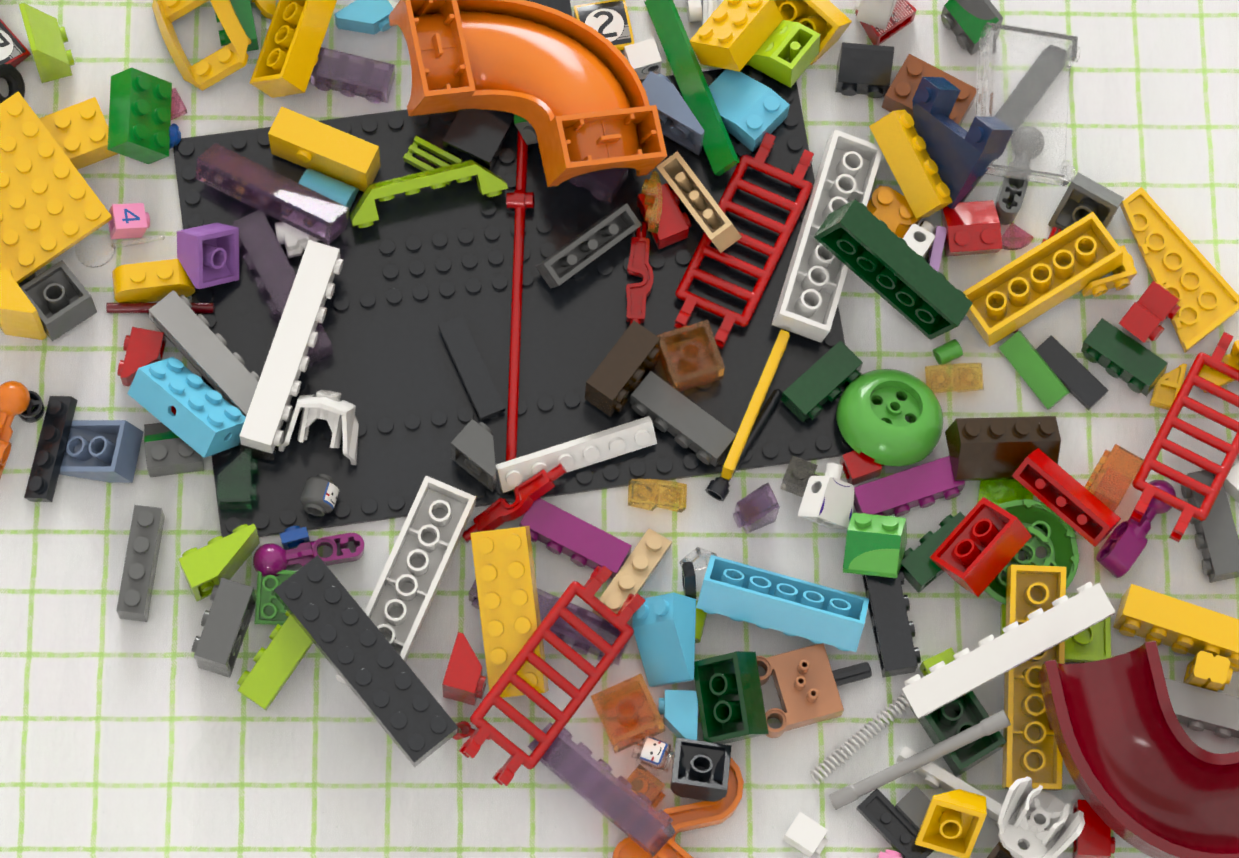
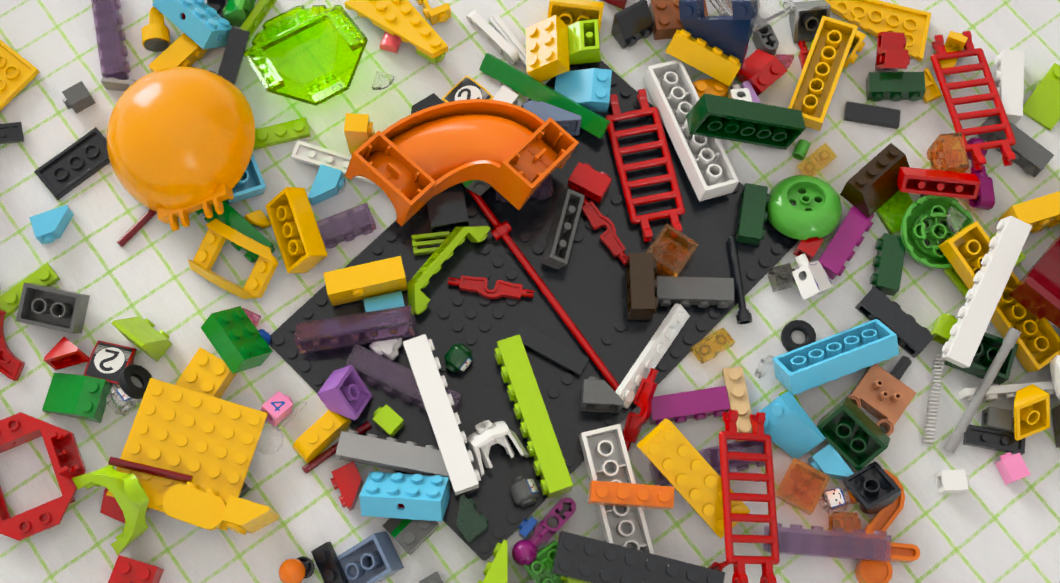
camera: 35 degrees left, 0 degrees up
dark grey slope [20,260,97,342] -> none
red slope [442,632,486,706] -> none
clear yellow slope [641,171,663,234] -> none
tan brick [657,151,742,253] -> none
black tile [682,561,696,599] -> none
yellow tile [720,330,790,480] -> none
clear purple slope [733,483,780,534] -> none
bright green slope [843,513,907,578] -> none
red slope [930,497,1032,597] -> none
bright green tile [999,331,1070,409] -> none
none -> lime brick [373,404,405,438]
none -> dark green head [444,343,473,372]
none -> red piece [448,275,534,300]
none -> lime brick [494,334,573,499]
none -> orange brick [588,480,674,510]
none -> black tyre [781,320,816,352]
none -> clear tile [946,207,967,234]

